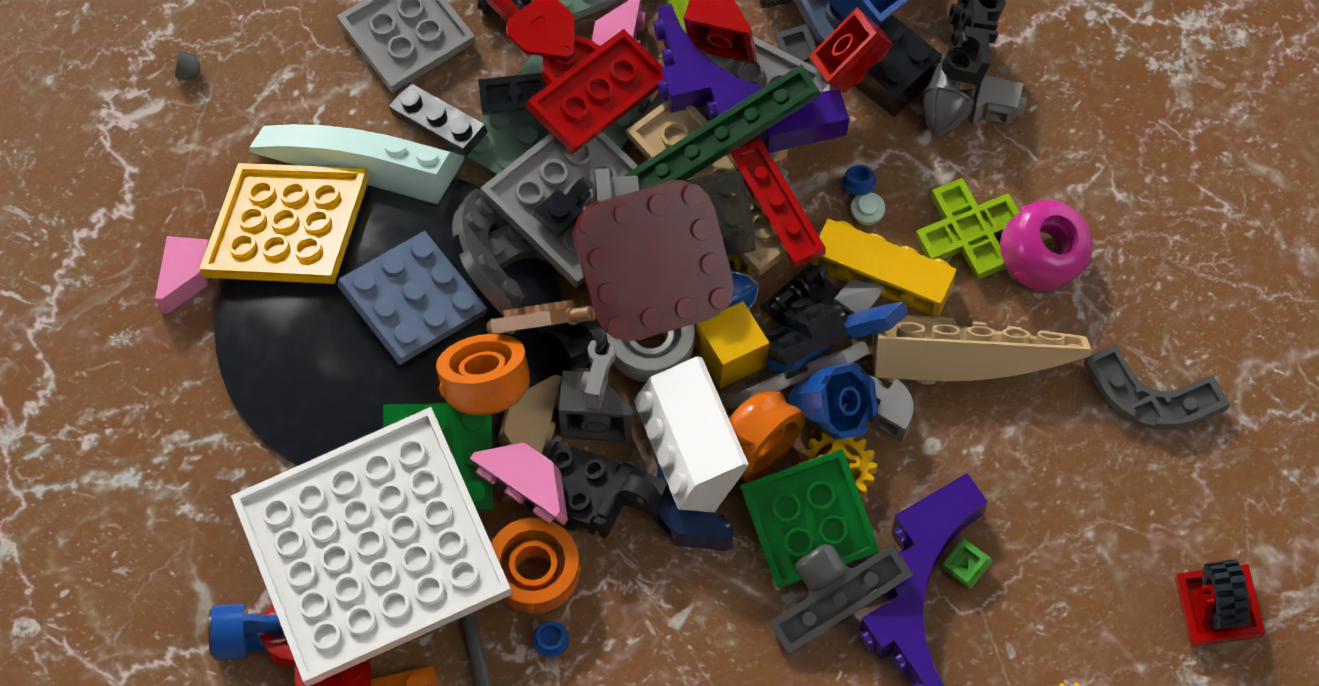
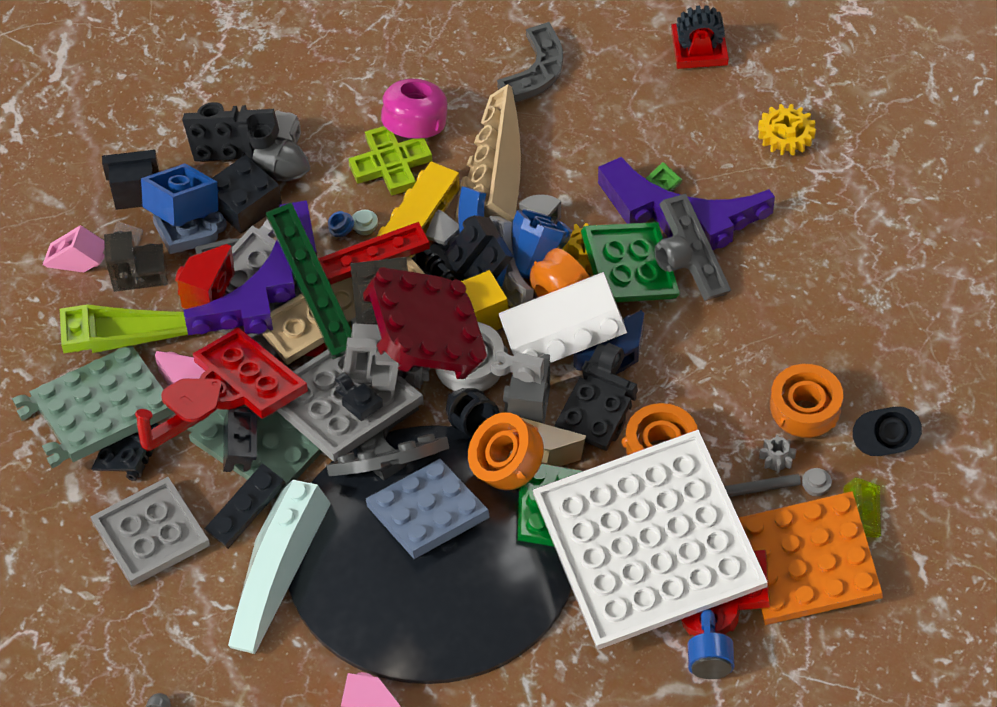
camera: 85 degrees left, 10 degrees down
yellow plate [199,163,369,284] -> none
bright pink slope [470,442,568,526] -> none
medium nougat plate [487,300,596,334] -> none
blue plate [532,621,569,658] -> none
red slope [809,7,894,93] -> none

